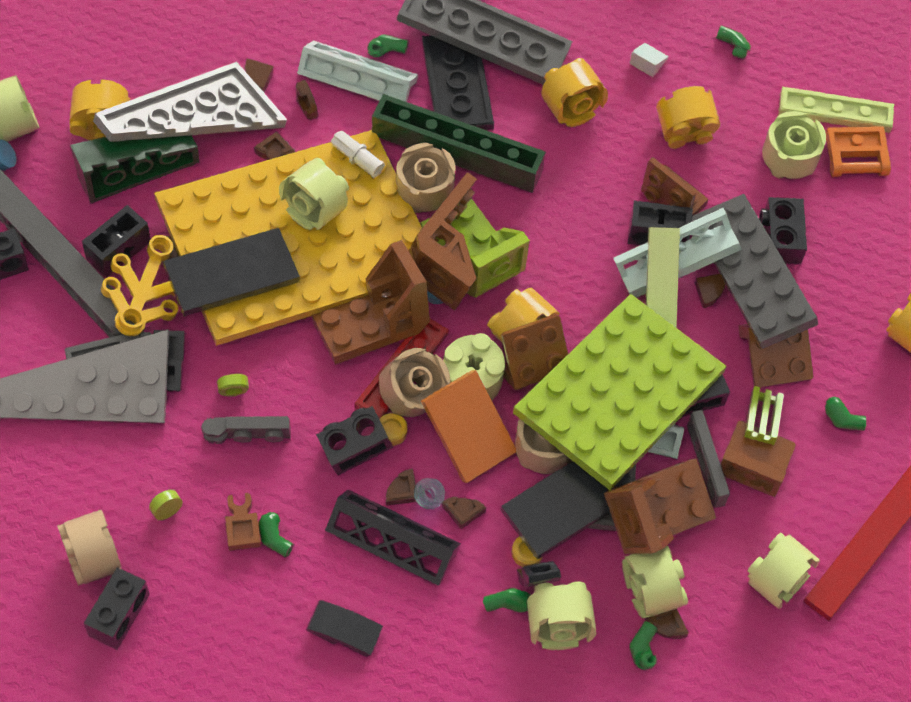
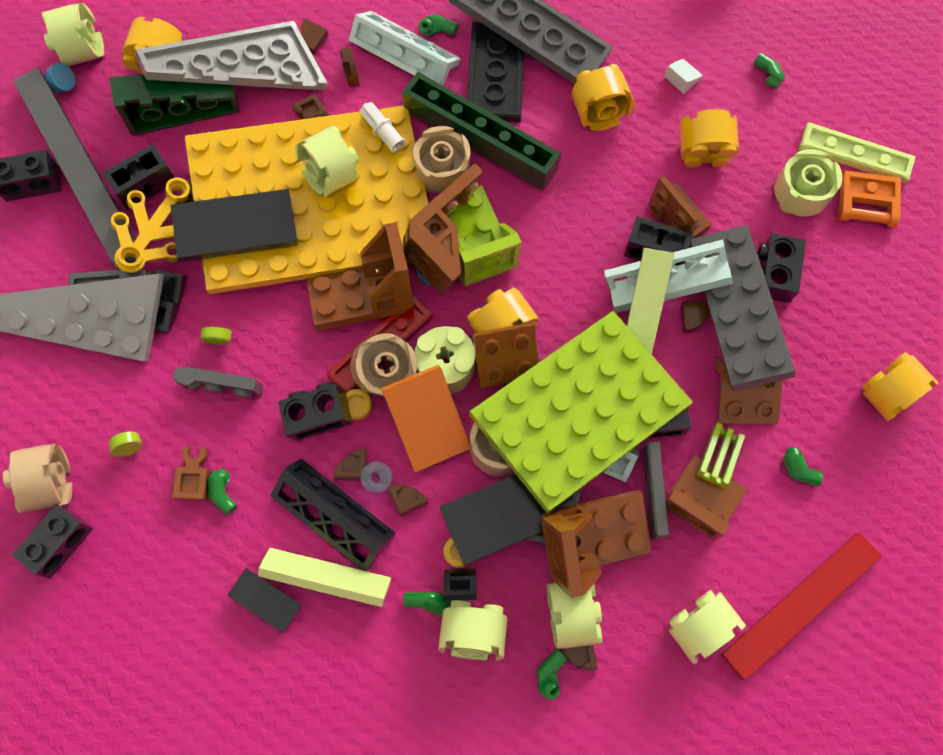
camera: 15 degrees right, 10 degrees up
none -> yellowish green tile [258,548,391,607]

